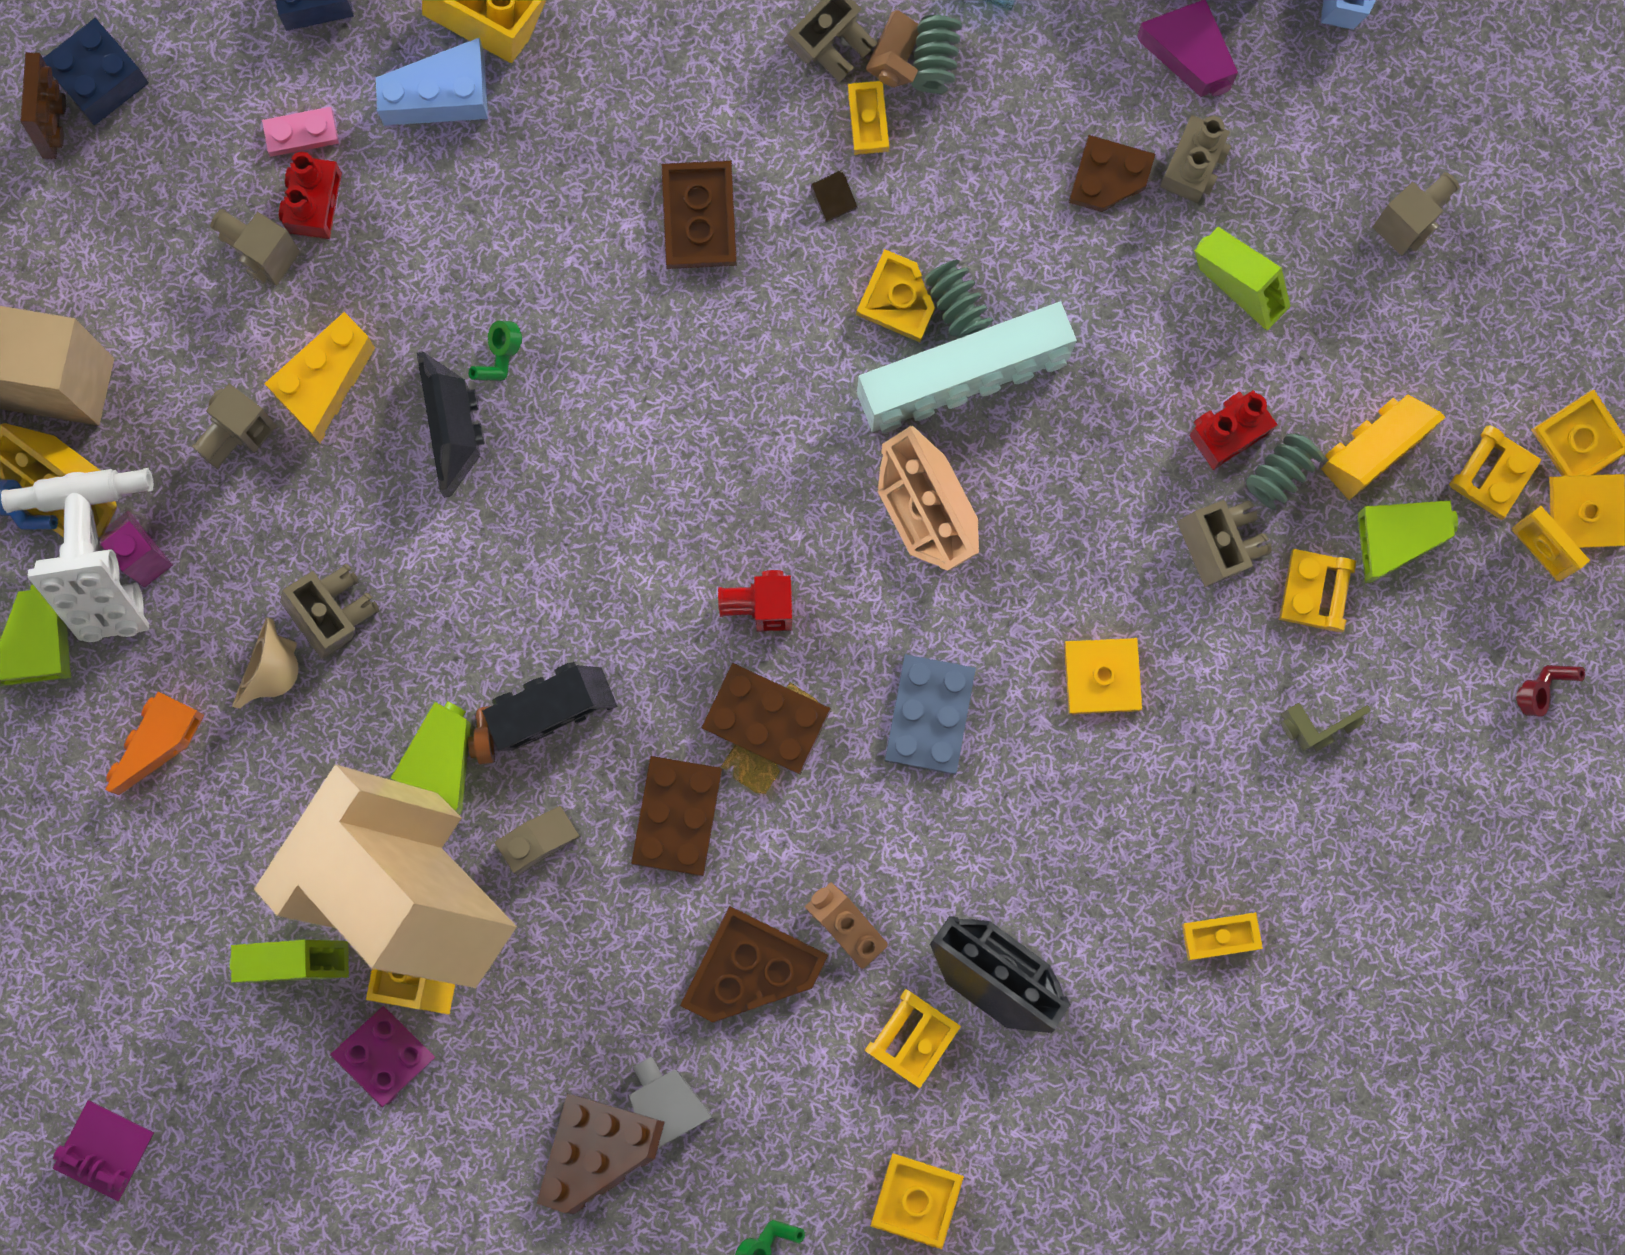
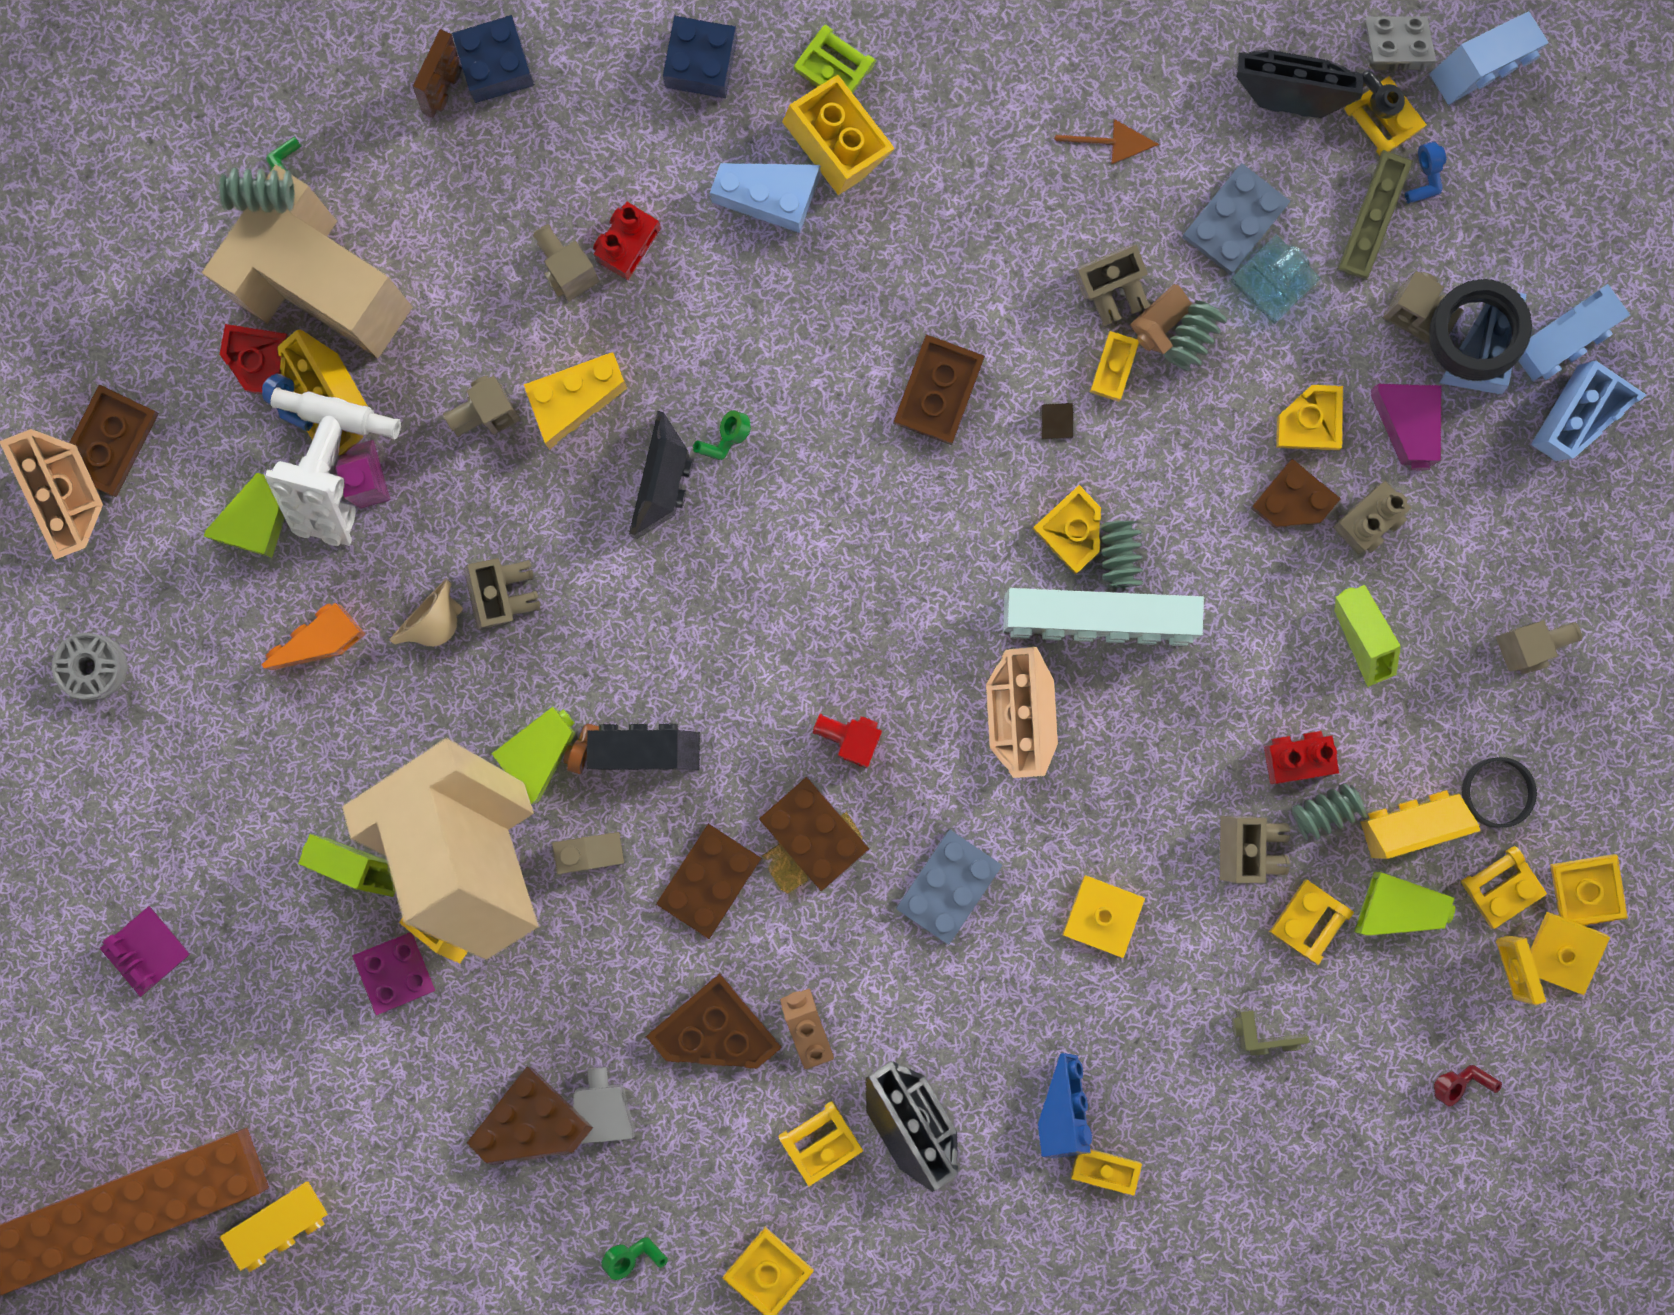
camera: 25 degrees right, 5 degrees up
bright pink plate [262,107,339,157] -> none
none -> blue slope [1038,1053,1092,1158]
none -> yellow plate [1276,385,1343,450]
none -> black tyre [1462,757,1537,828]

